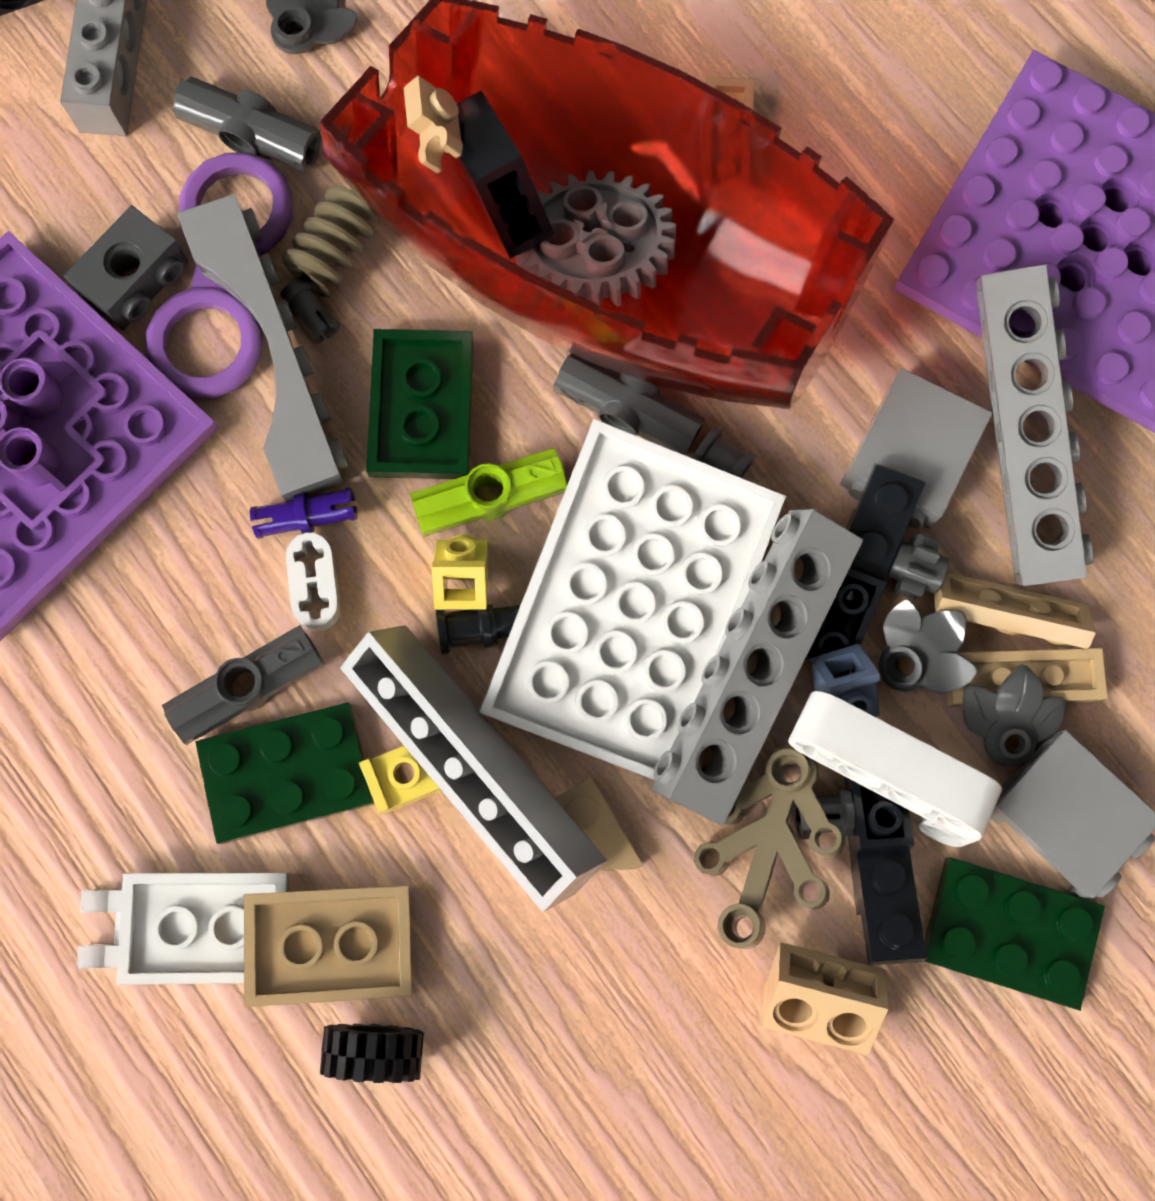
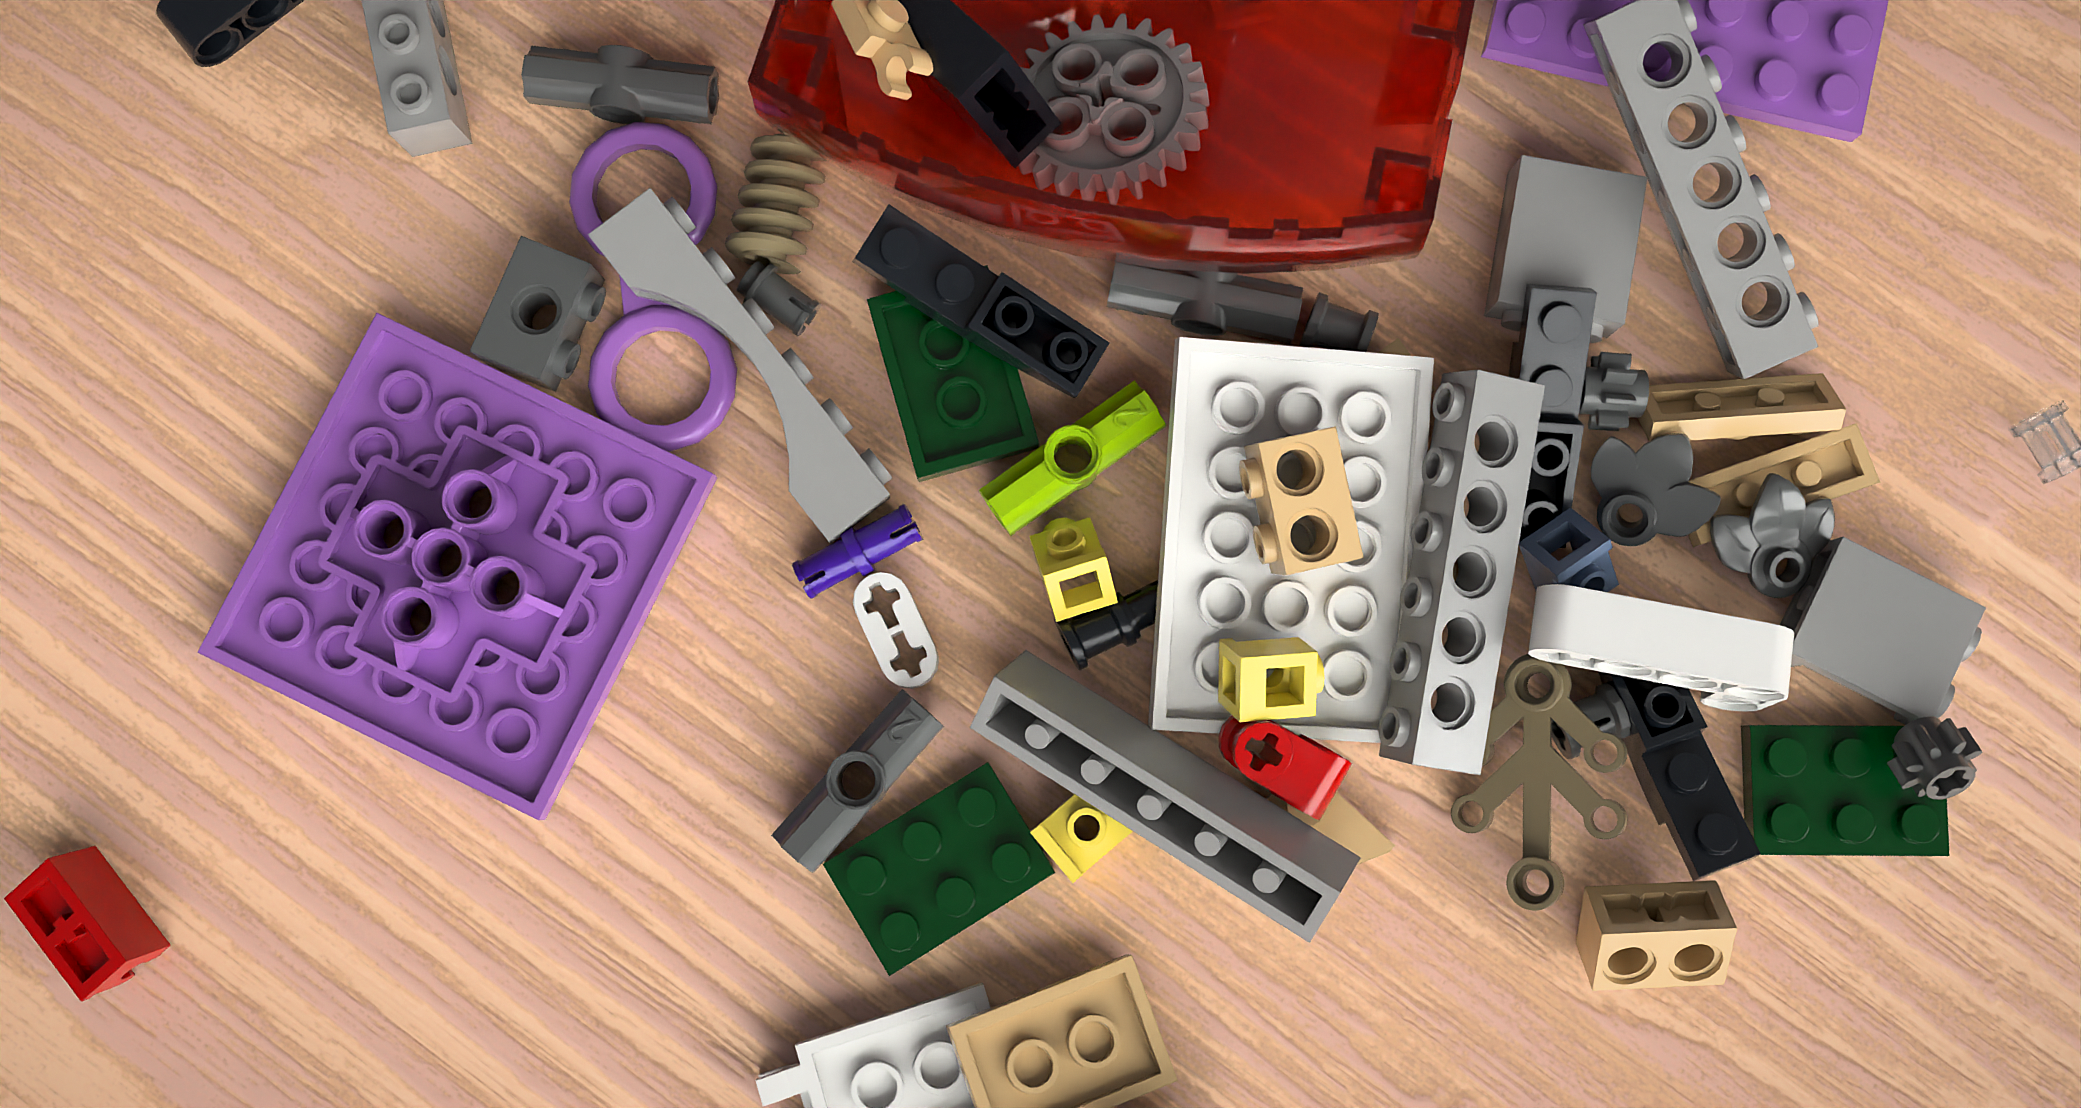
camera: 10 degrees left, 5 degrees up
none -> black slope [852,204,1110,398]
none -> light yellow brick [1218,637,1324,722]
none -> red piece [1218,716,1352,820]
none -> tan brick [1239,427,1364,575]
none -> dark grey gear [1887,717,1983,800]

